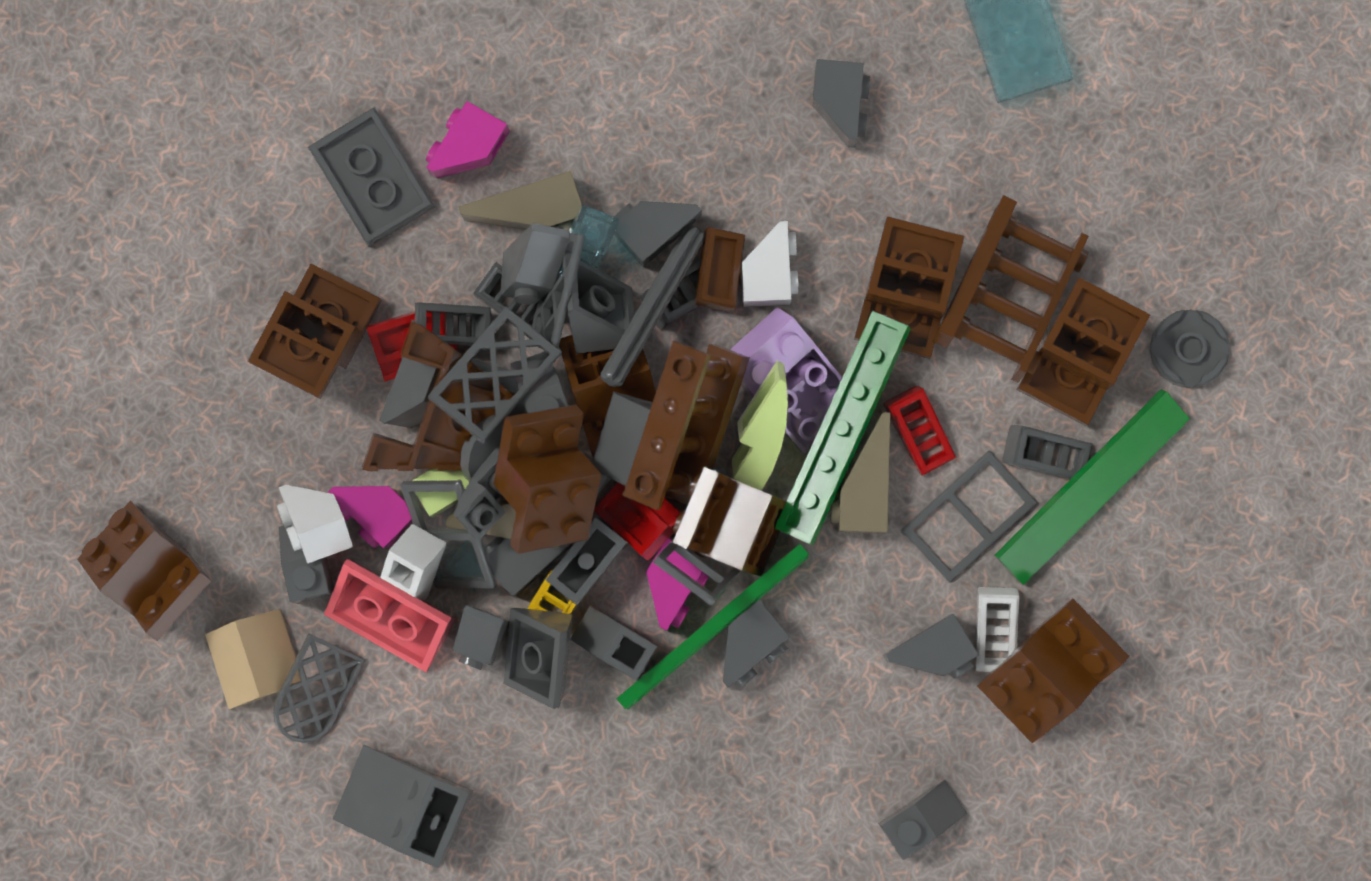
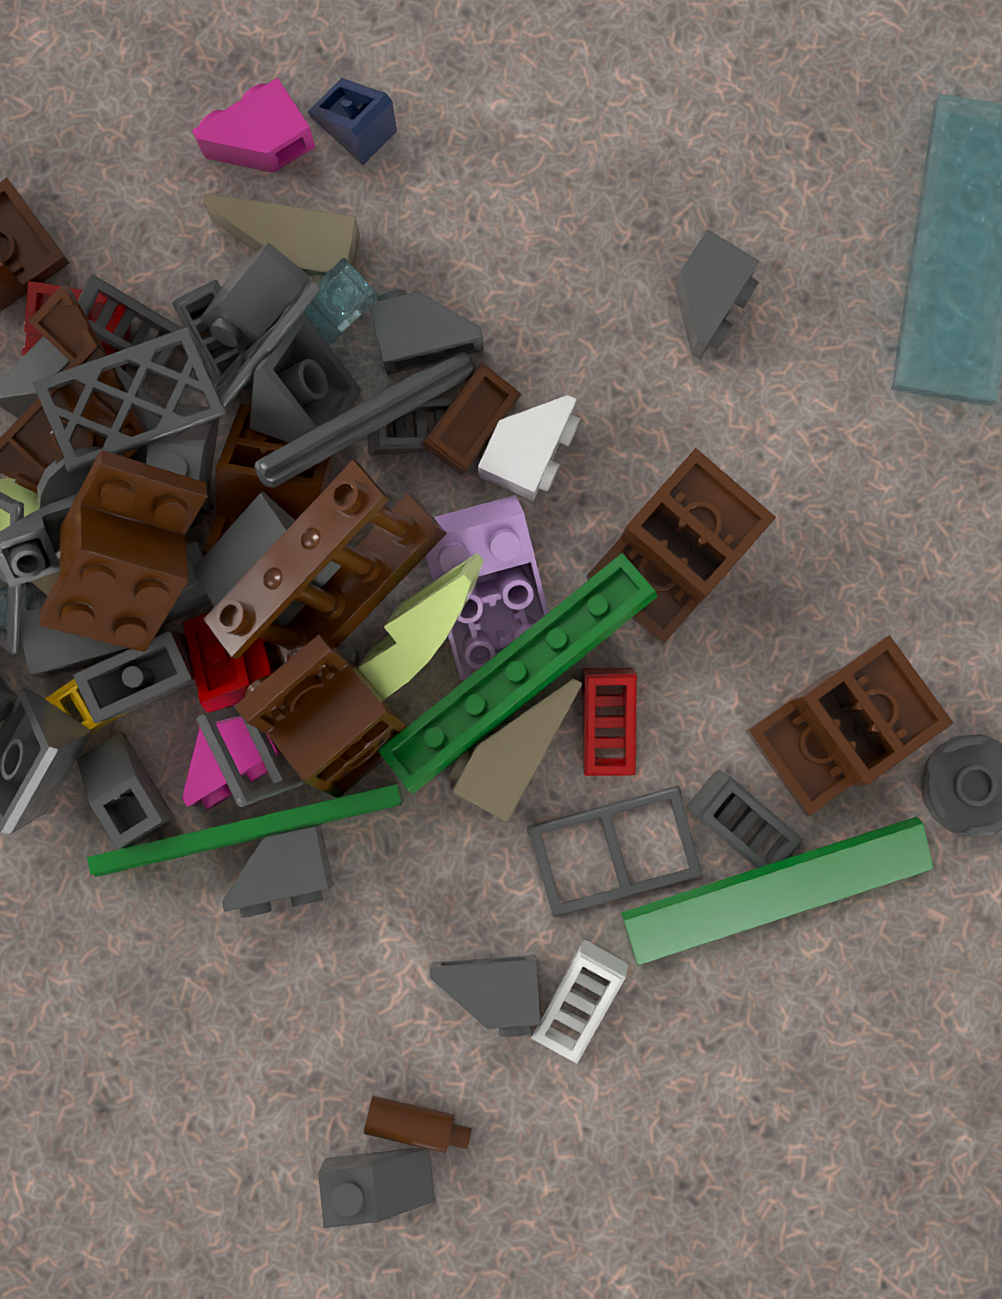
camera: 20 degrees right, 0 degrees up
dark grey tile [308,107,435,247] -> none
reddish brown fence [932,195,1089,383] -> none
reddish brown bracket [977,598,1130,743] -> none
none -> dark blue slope [307,78,397,165]
none -> reddish brown cylinder [364,1095,472,1154]

